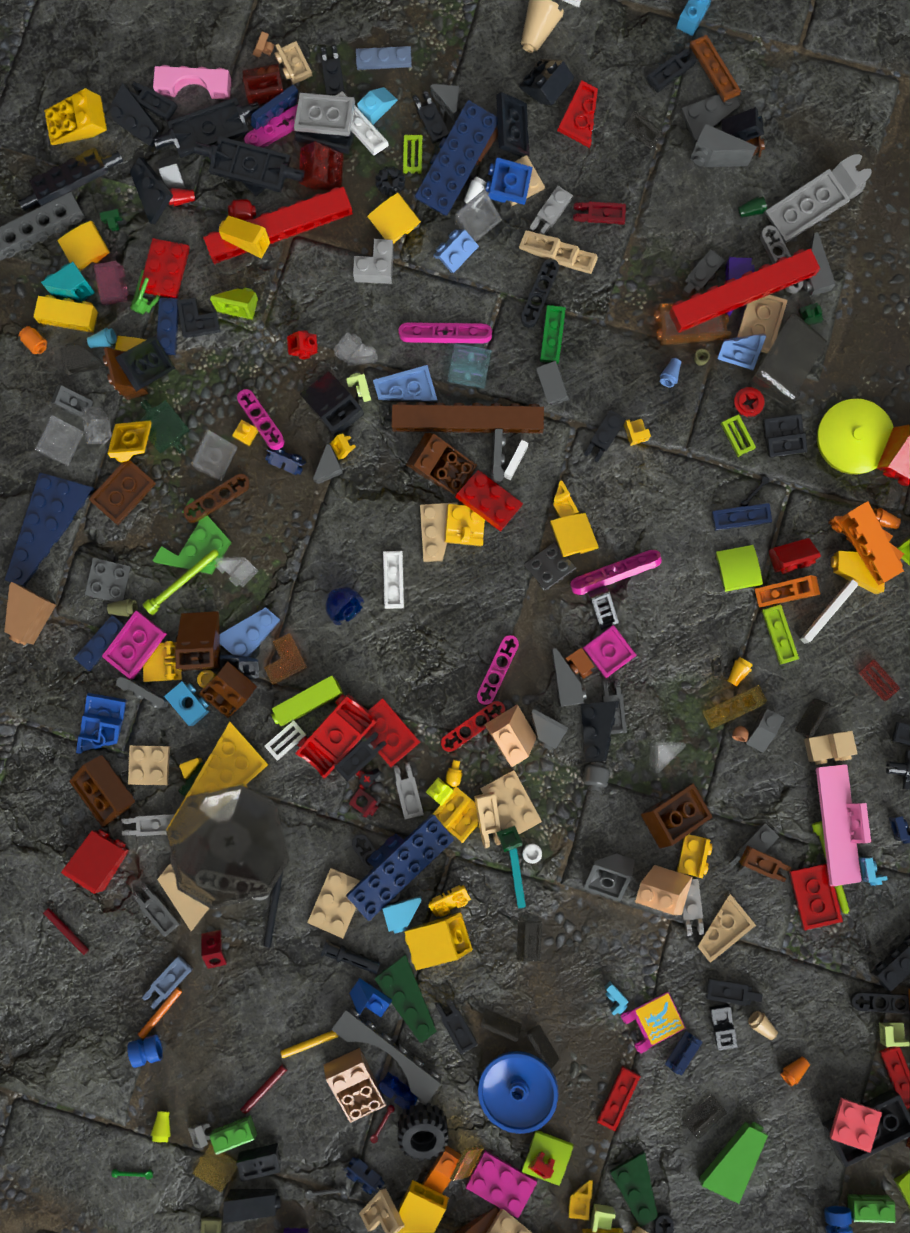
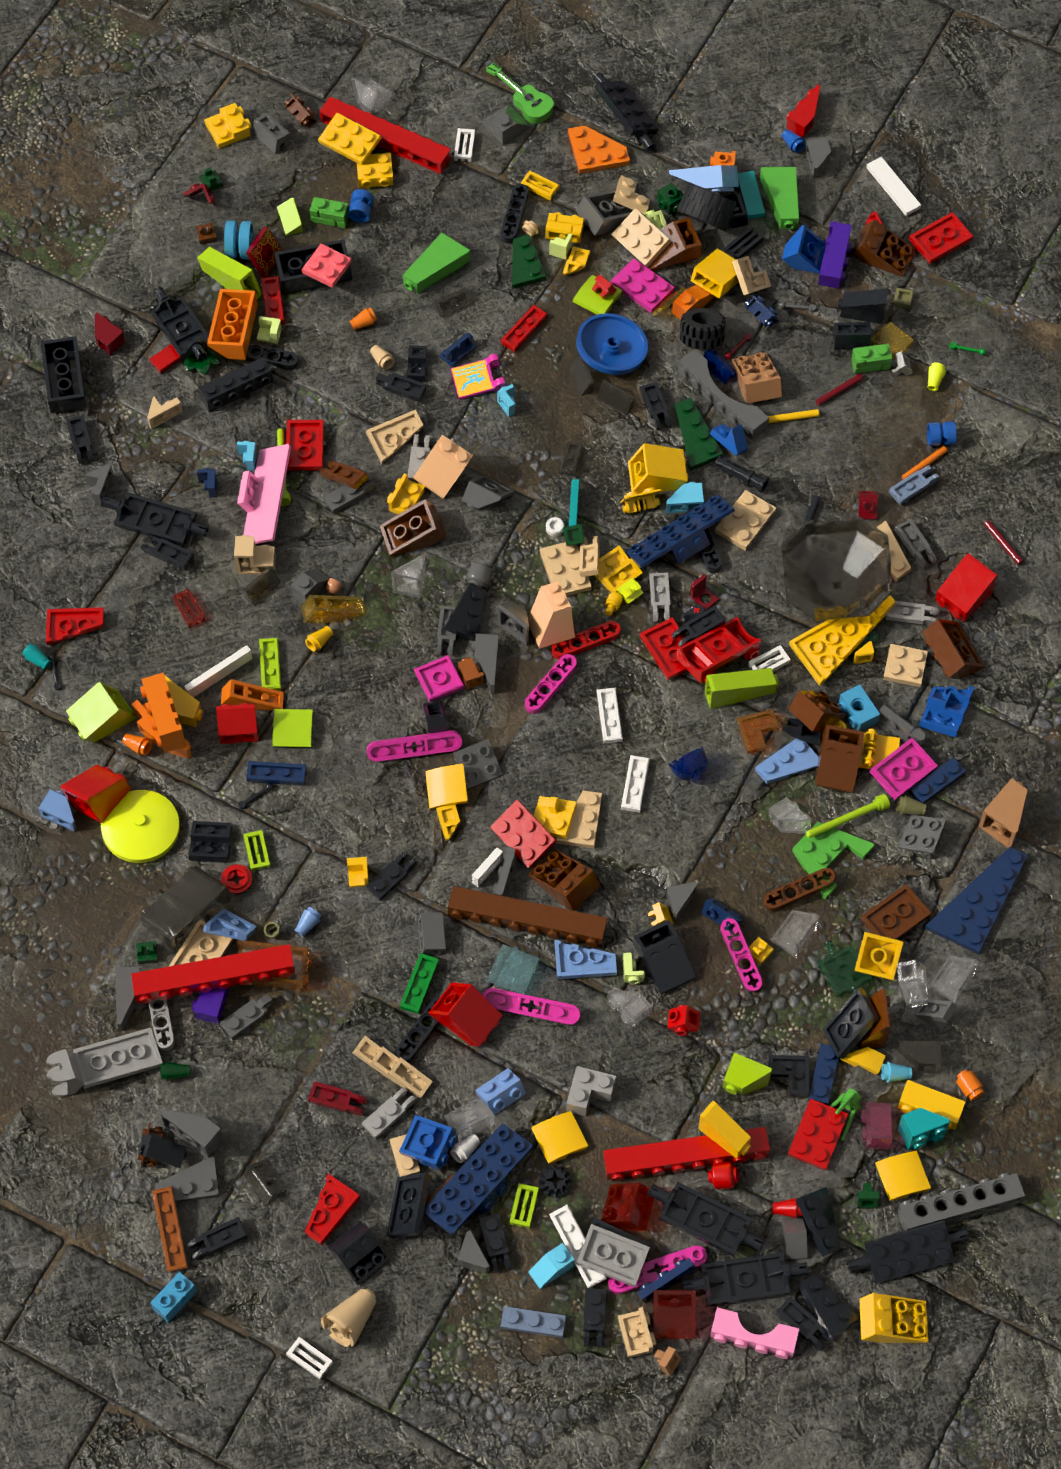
camera: 170 degrees left, 20 degrees down
none -> red slope [429,982,503,1046]
none -> white tile [597,688,623,744]

